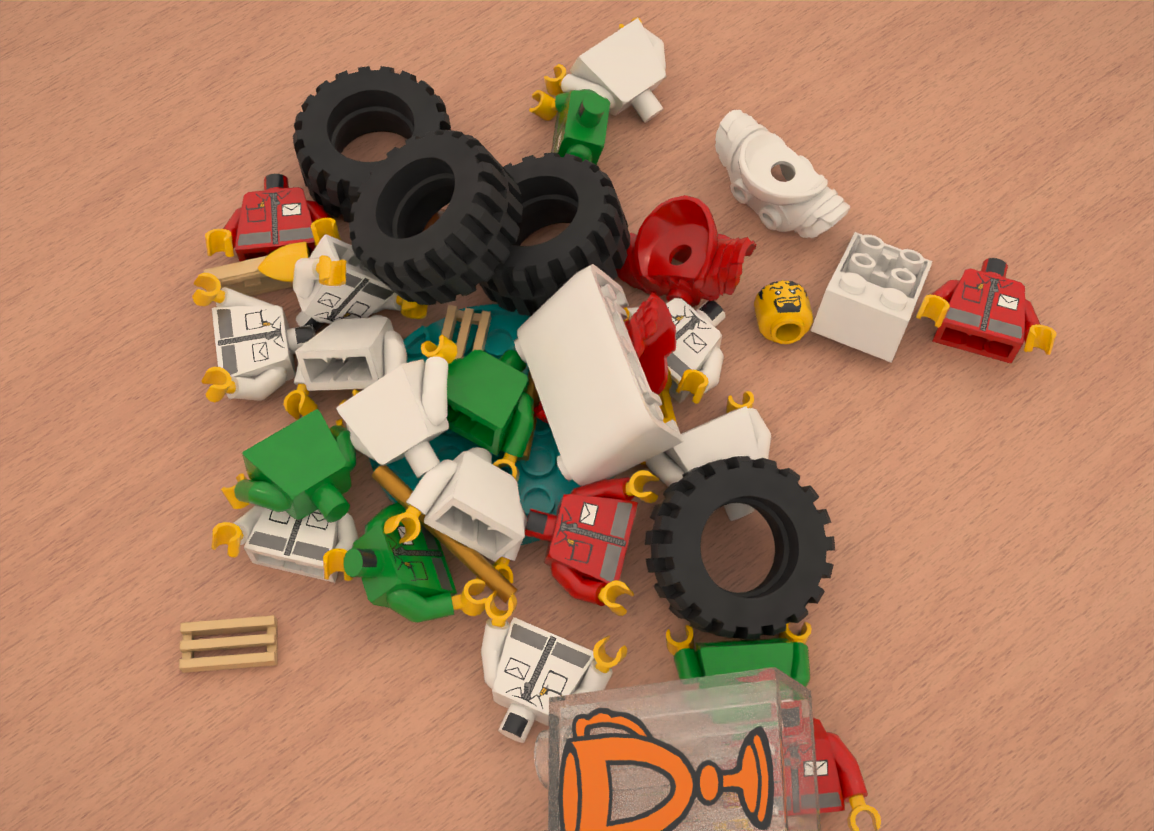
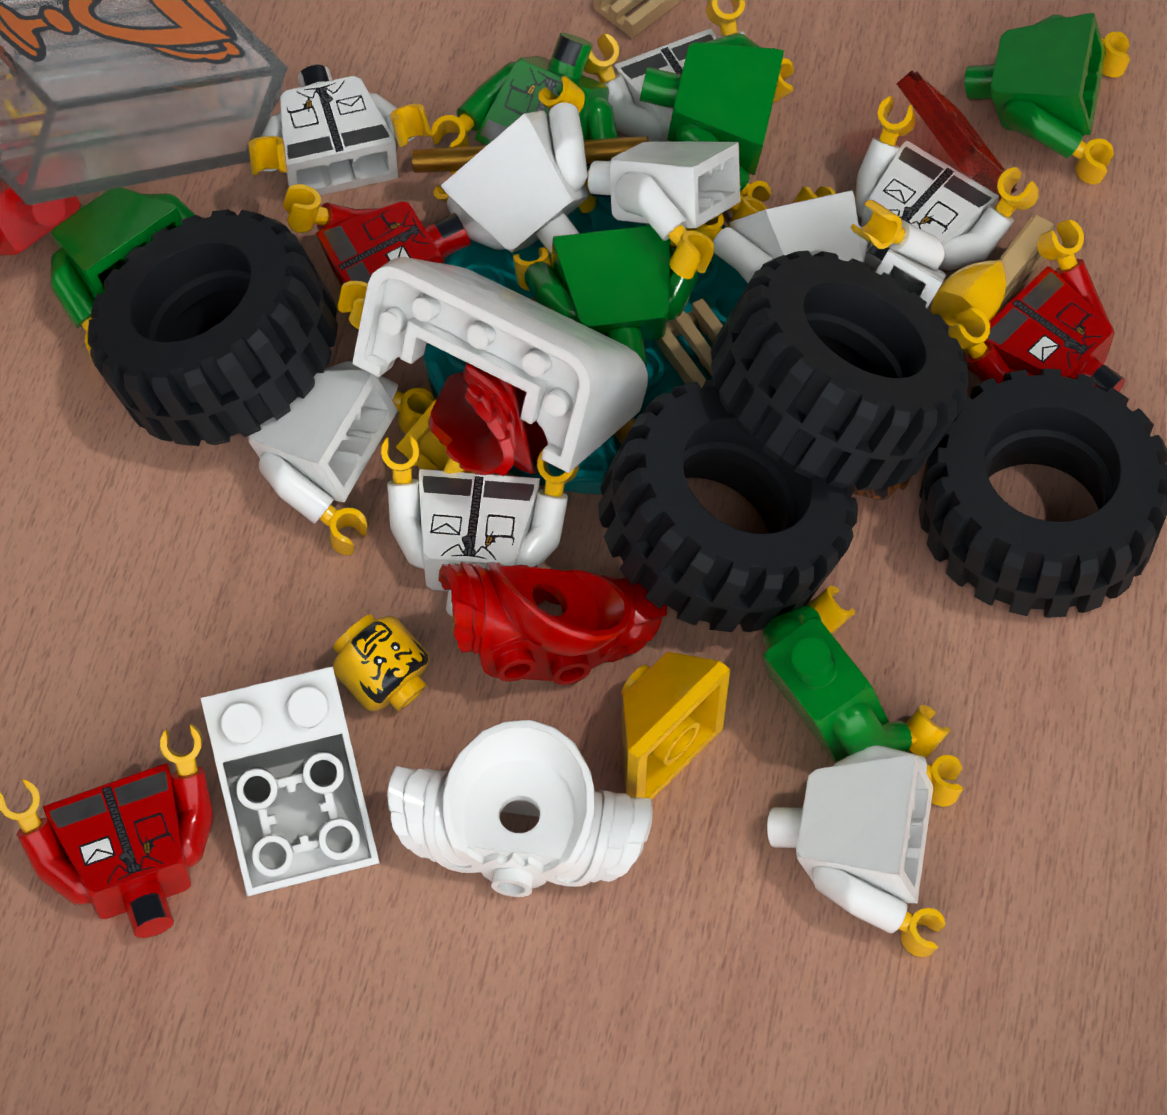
camera: 140 degrees right, 5 degrees down
none -> yellow slope [621,651,730,800]
none -> clear red tile [896,70,1017,201]
none -> green torso [964,13,1131,185]

